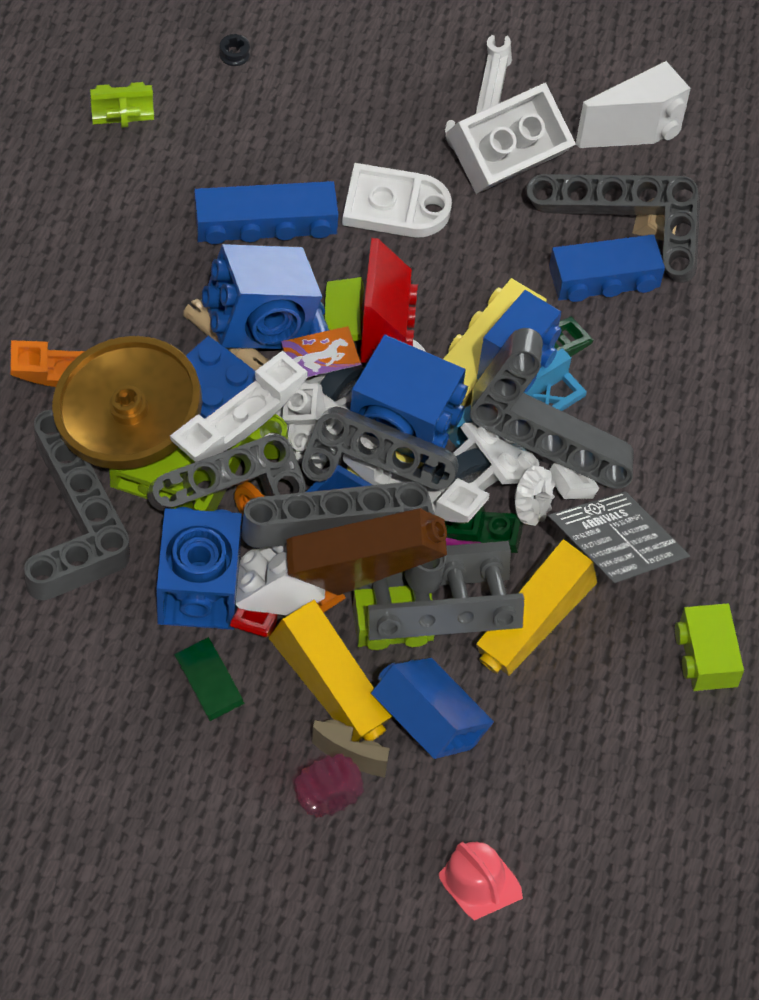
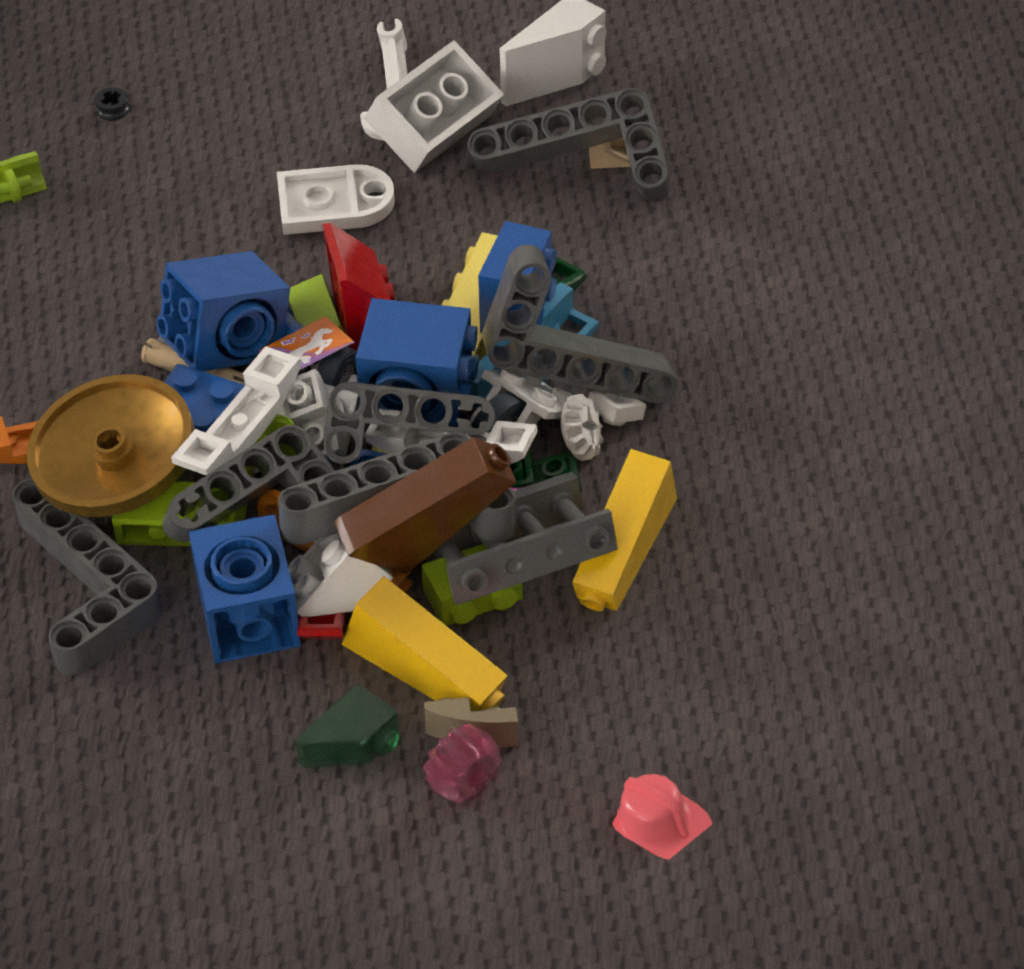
camera: 10 degrees left, 10 degrees down
dark green slope [174,637,245,721] -> none
blue brick [194,181,338,244] -> none
blue brick [371,658,494,759] -> none
dark grey sticker [548,491,690,583] -> none
blue brick [549,234,665,302] -> none
lime brick [675,603,744,691] -> none
none -> clear green slope [296,683,400,768]

